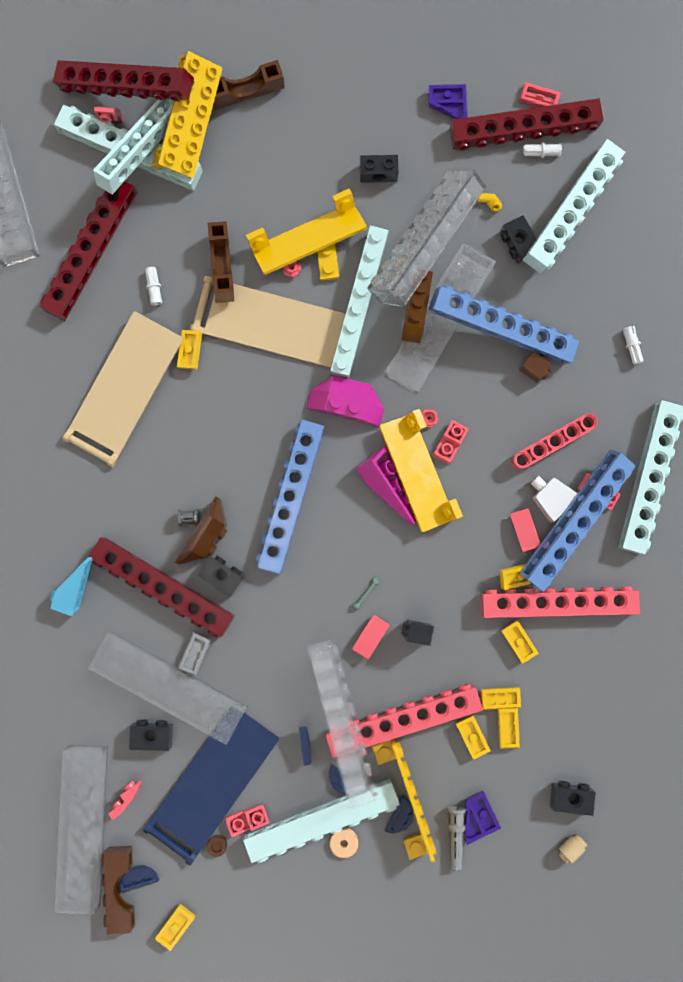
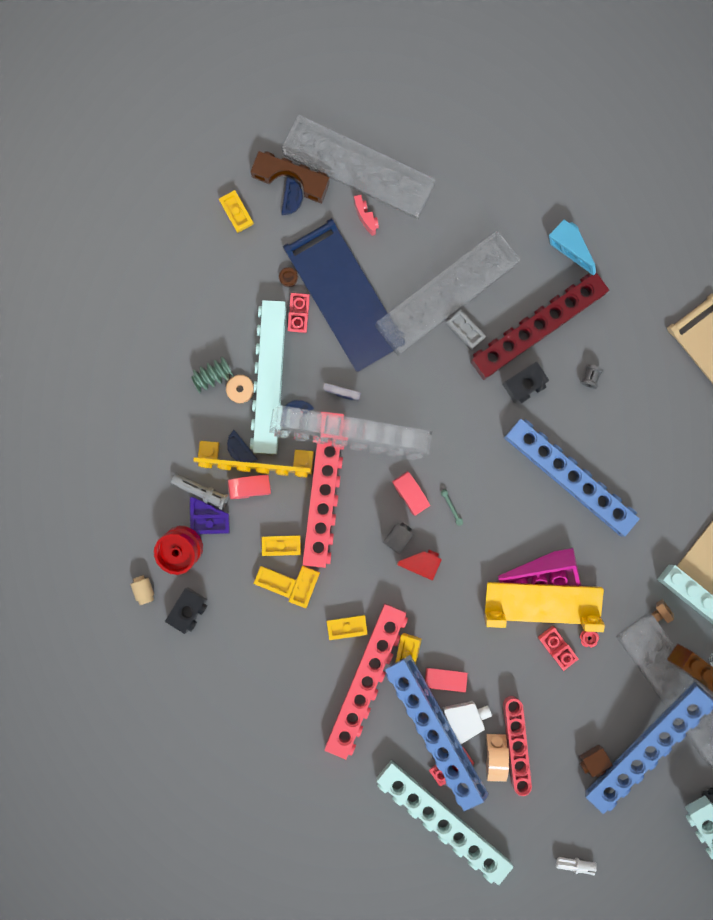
camera: 115 degrees right, 0 degrees up
black brick [129,720,173,751] -> none
reddish brown wedge [175,496,227,564] -> none
dark pink wedge [306,375,384,427] -> none
none -> red wheel [154,526,203,575]
none -> sand green piece [191,357,234,394]
none -> coral slope [228,475,271,499]
none -> red slope [396,550,442,581]
none -> light nougat brick [486,734,509,781]
none -> medium nougat tile [651,599,674,624]

